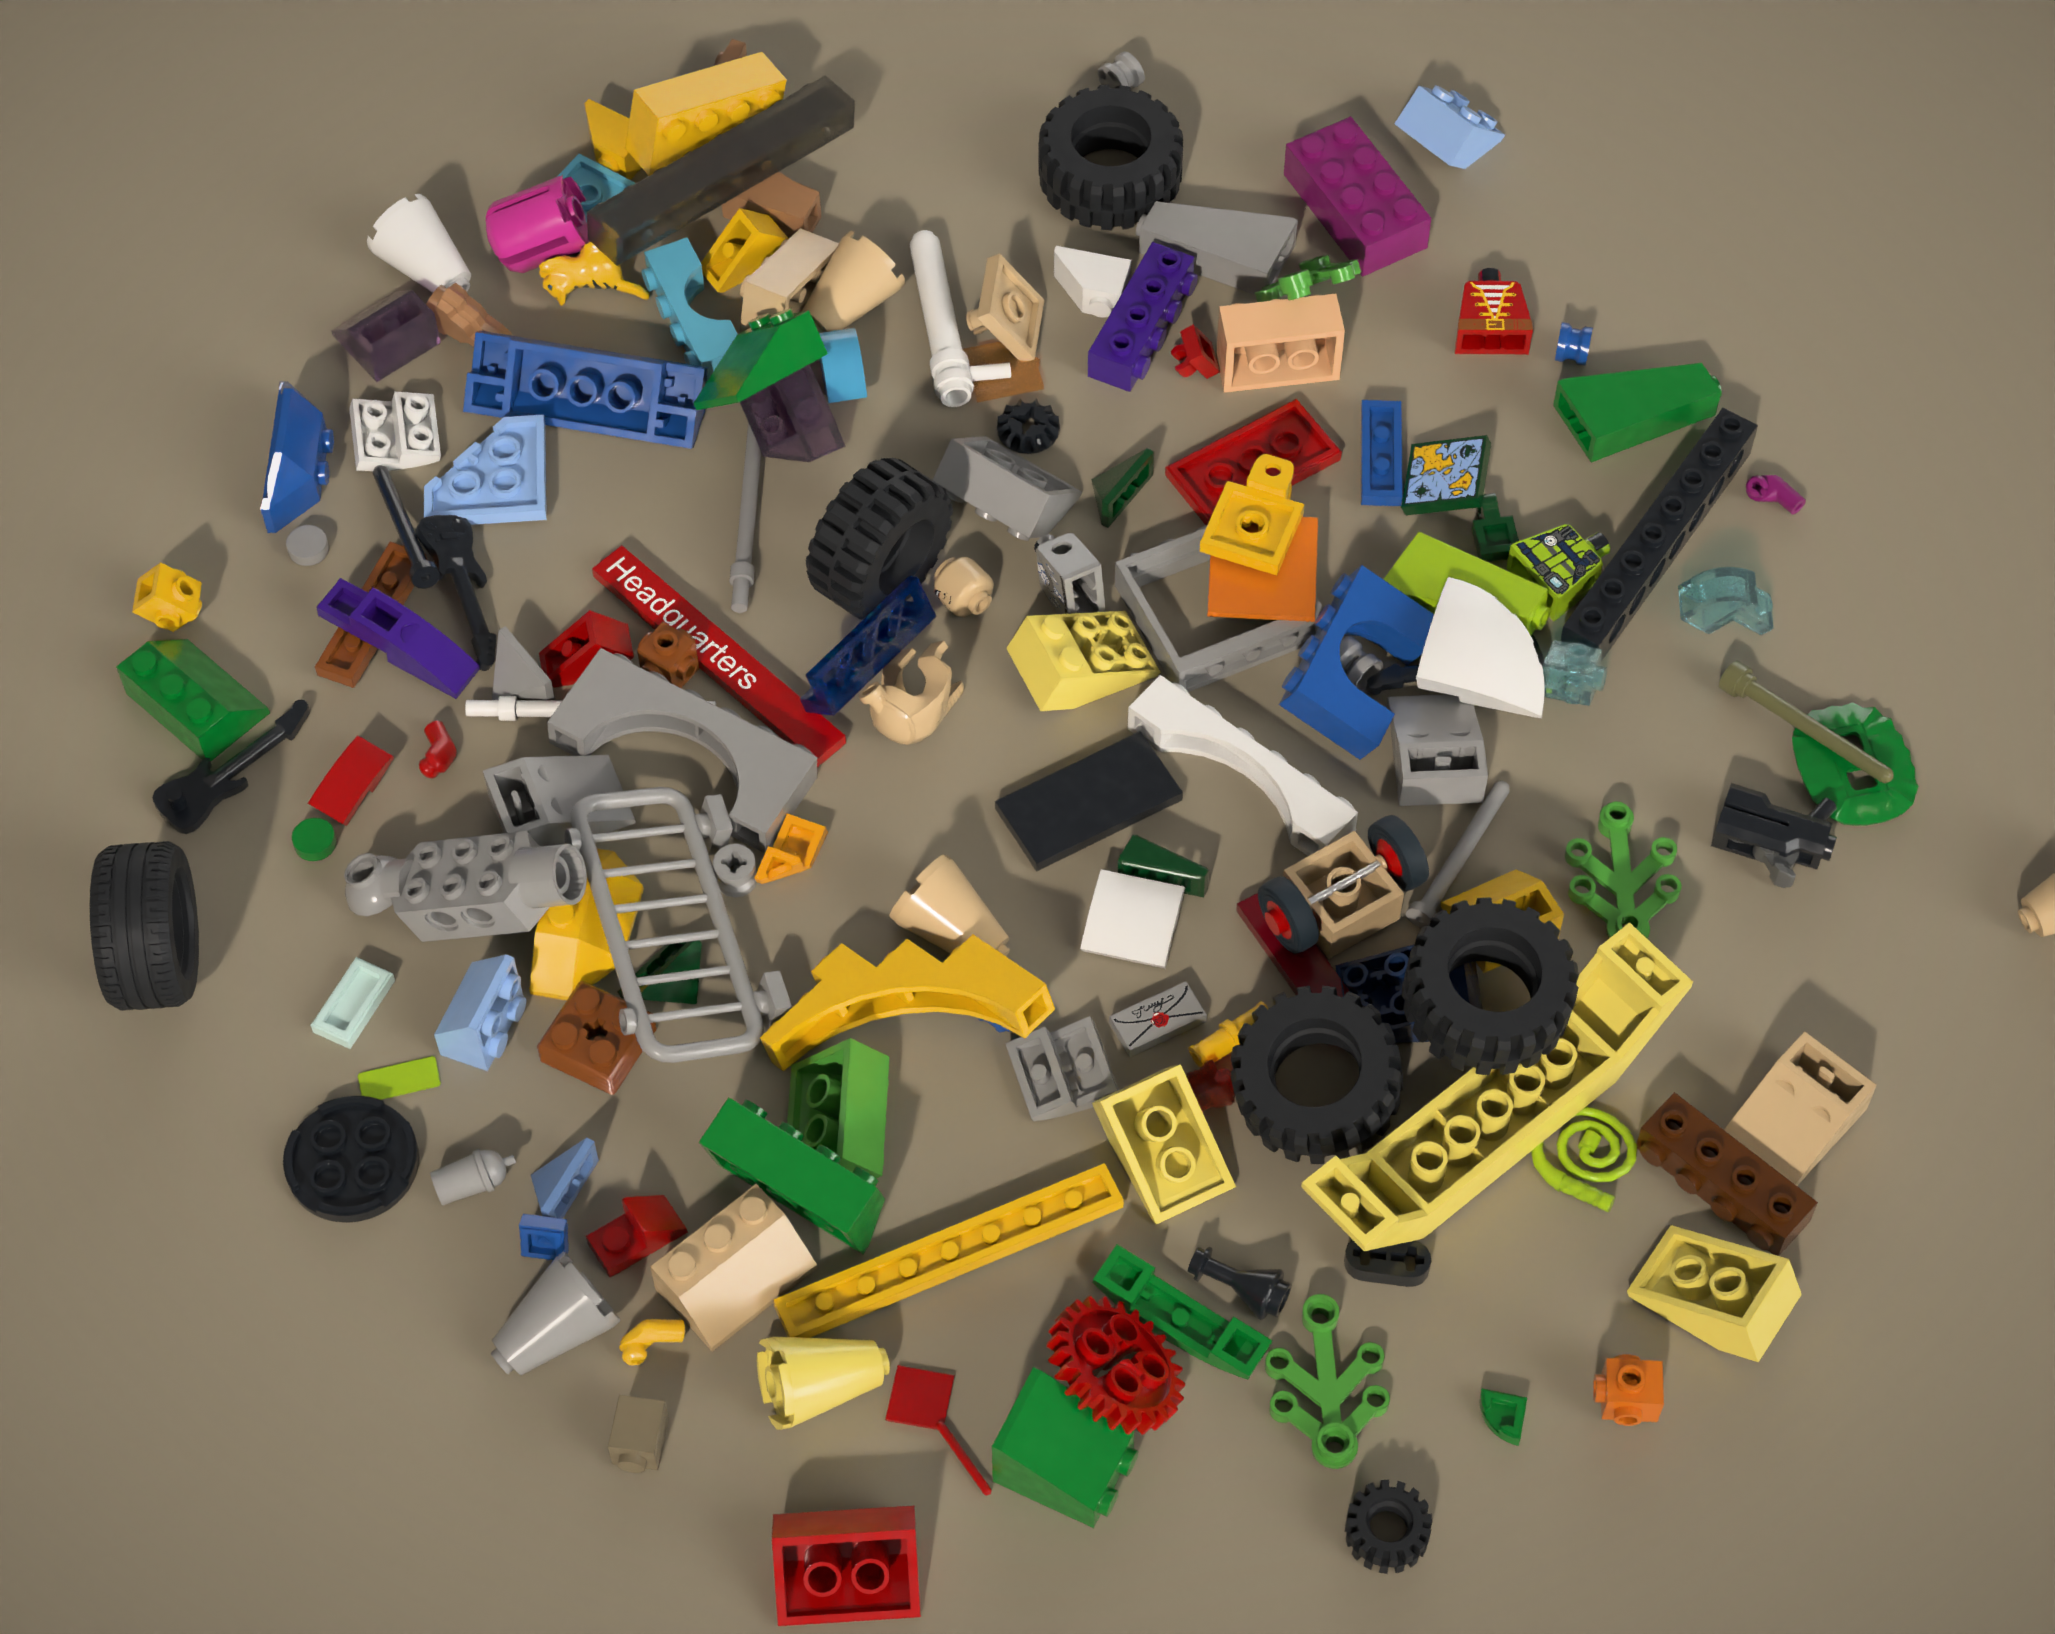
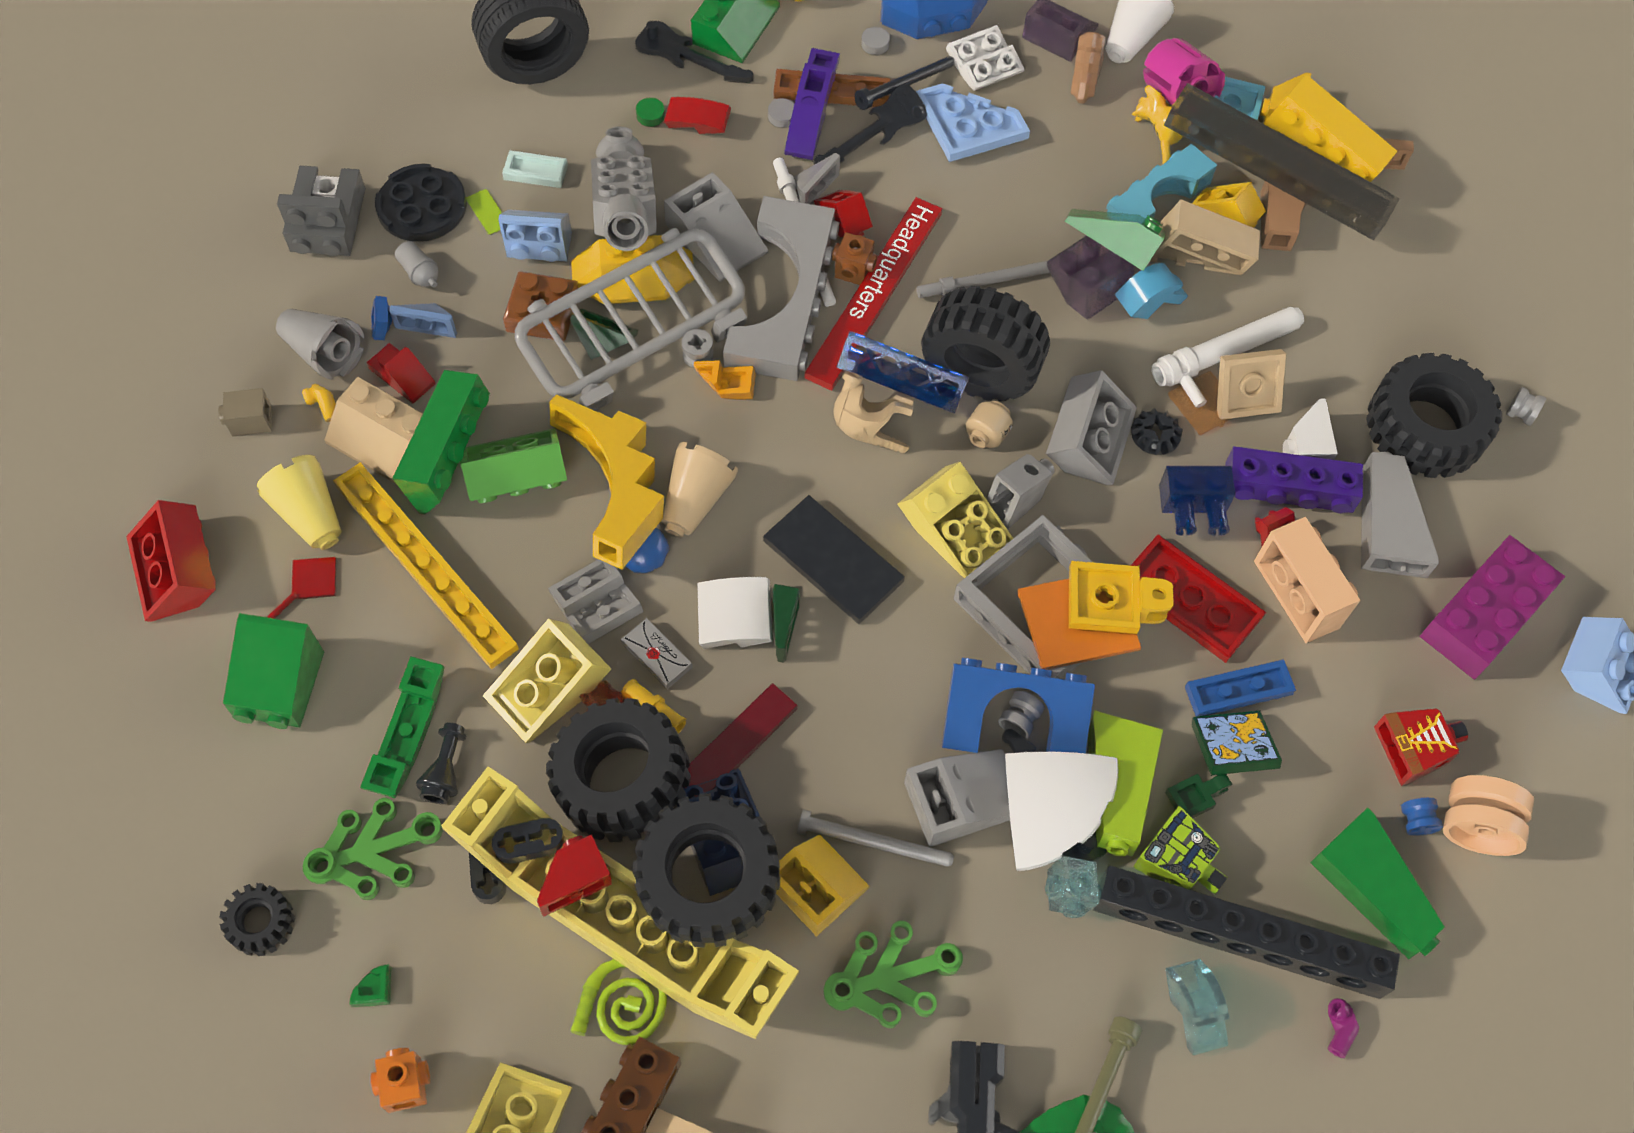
camera: 70 degrees right, 5 degrees up
red arm [419,720,457,779] -> none
blue slope [463,331,708,449] -> none
tan cone [801,231,905,333] -> none
red gear [1046,1296,1185,1435] -> none
dark green slope [1091,448,1154,528] -> none
white arch [1128,675,1358,856] -> none
bright green plant [1255,254,1361,302] -> none
brick [1258,815,1429,959] -> none
none -> dark grey brick [277,165,366,256]
none -> black beam [492,818,564,864]
none -> red slope [537,834,612,917]
none -> light grey tile [768,98,794,128]
none -> clear blue brick [1159,466,1236,536]
none -> light nougat wheel [1443,775,1534,856]

